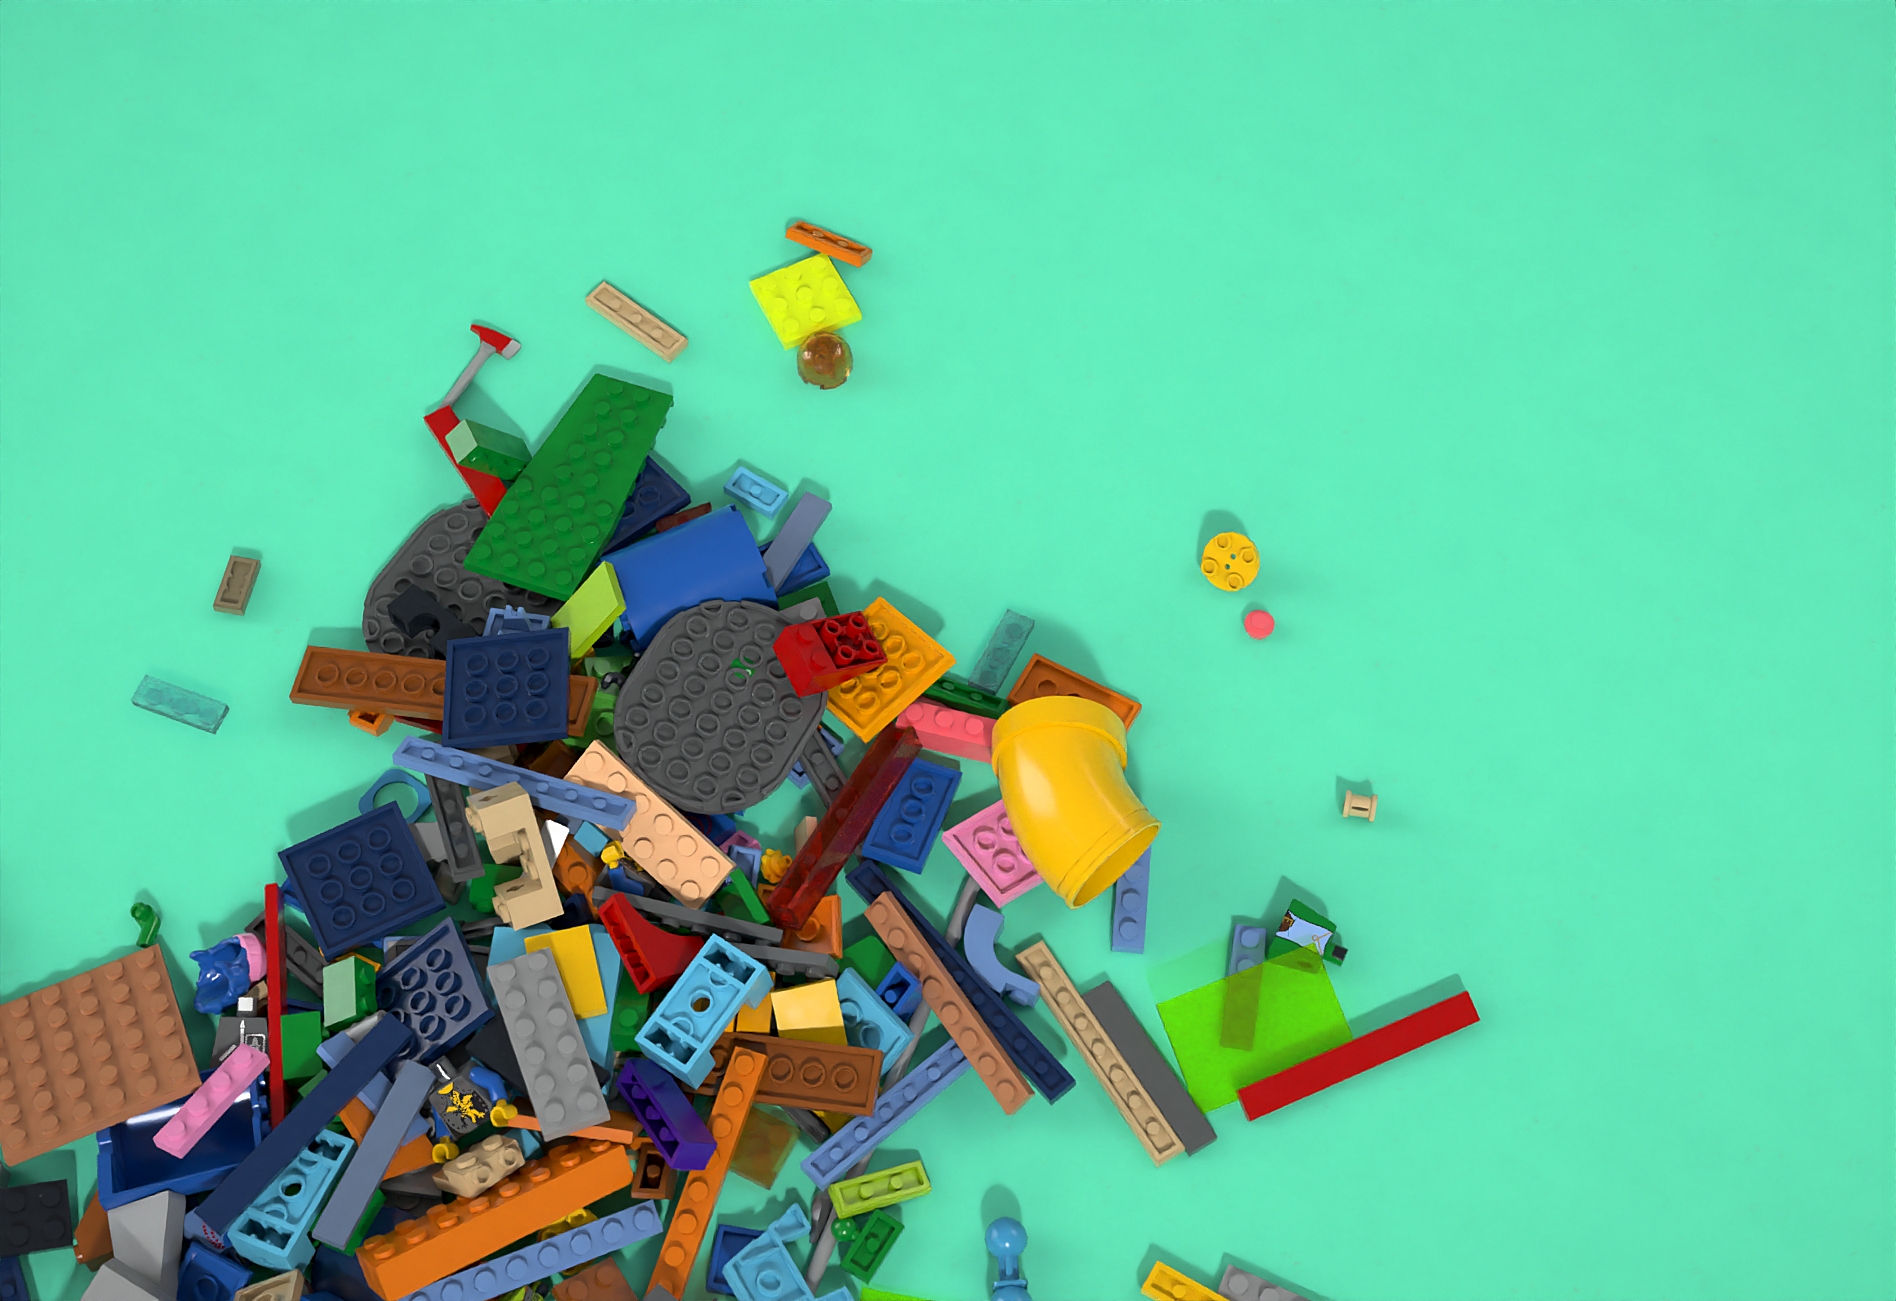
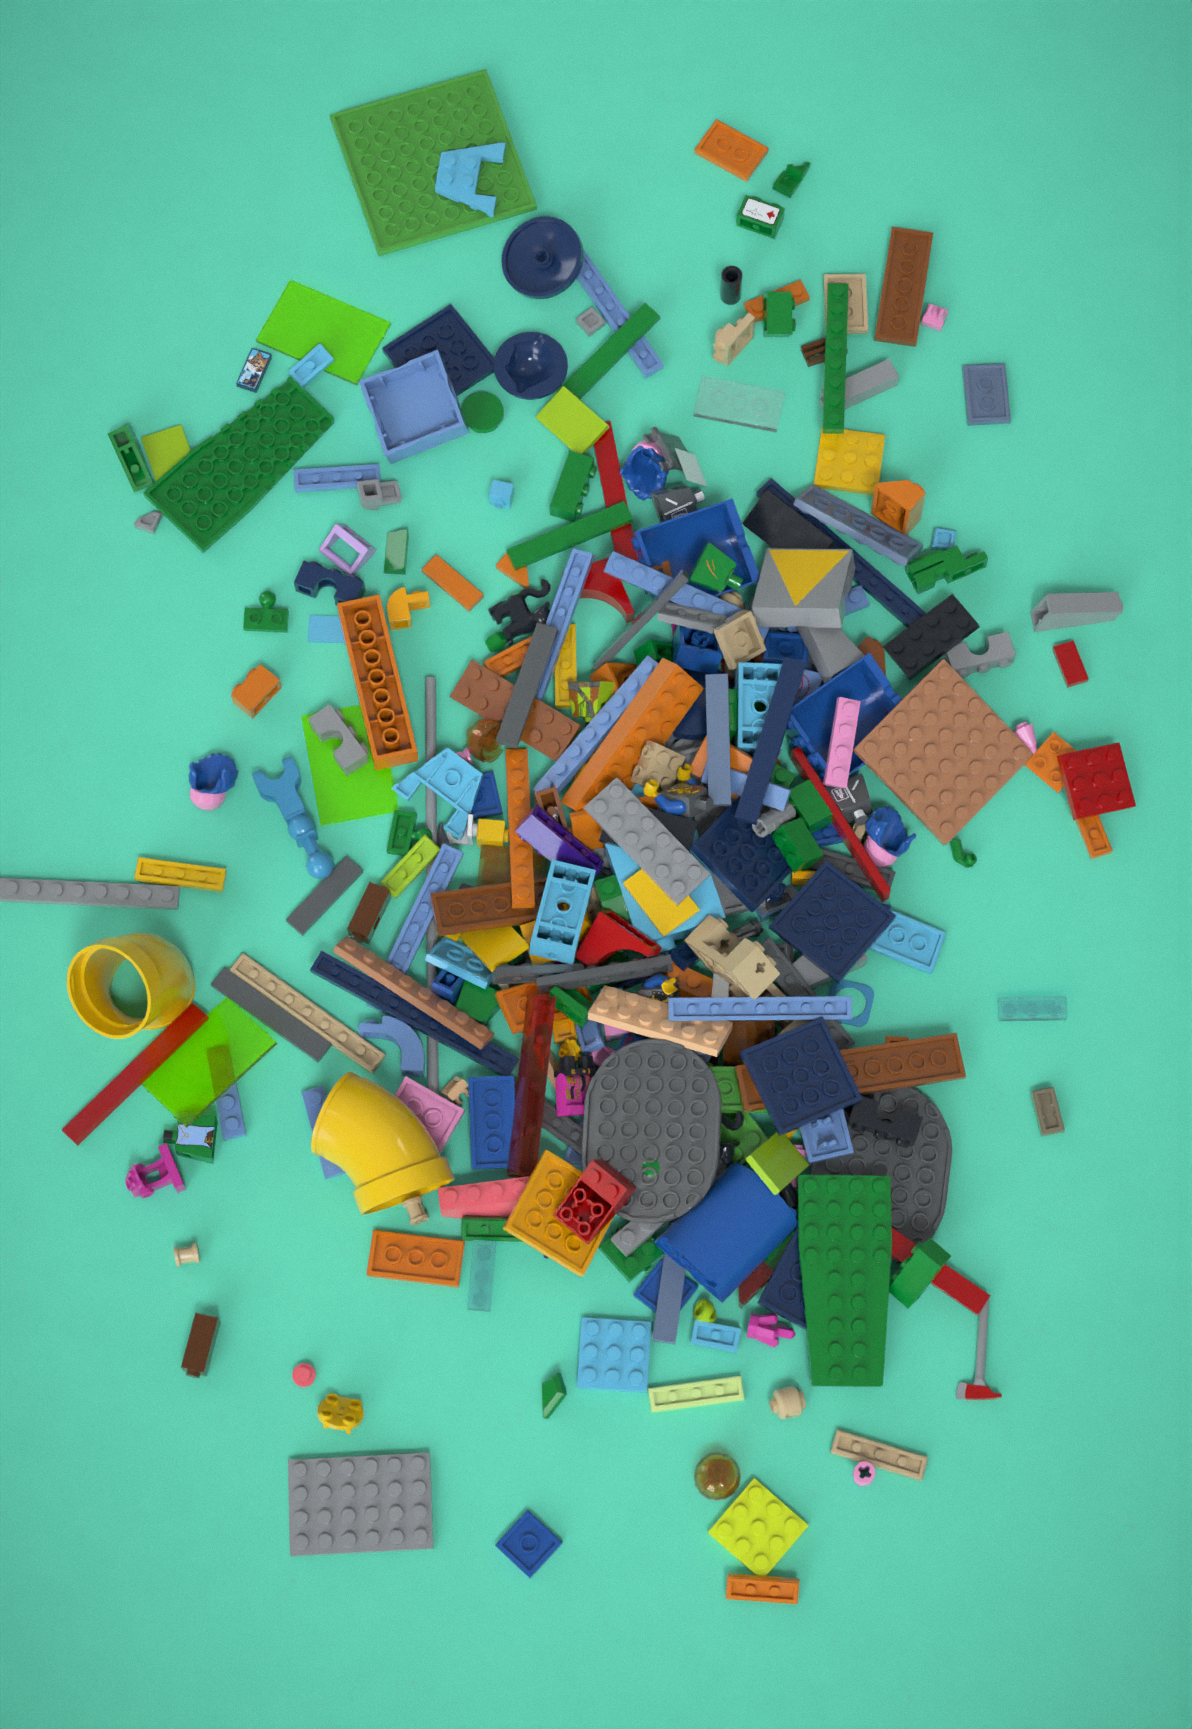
camera: 160 degrees right, 10 degrees up
none -> yellow cylinder [67,933,195,1039]
none -> dark pink tile [125,1143,186,1199]
none -> reddish brown brick [181,1313,221,1378]
none -> dark grey tile [286,856,363,936]
none -> light grey plate [288,1453,434,1557]
none -> reddish brown brick [347,882,391,944]
none -> light nougat tile [440,1076,469,1105]
none -> white bracket [447,814,478,845]
none -> yellow brick [476,819,509,849]
none -> blue tile [495,1510,563,1579]
none -> green piece [542,1373,567,1419]
none -> hips [554,1056,600,1116]
none -> medium azure plate [577,1317,651,1393]
none -> yellowish green tile [648,1376,745,1413]
none -> lime tile [693,1298,717,1323]
none -> dark pink rock [747,1313,796,1348]
none -> tan head [769,1386,806,1419]
none -> bright pink bush [853,1461,875,1486]
none -> medium azure tile [869,908,946,974]

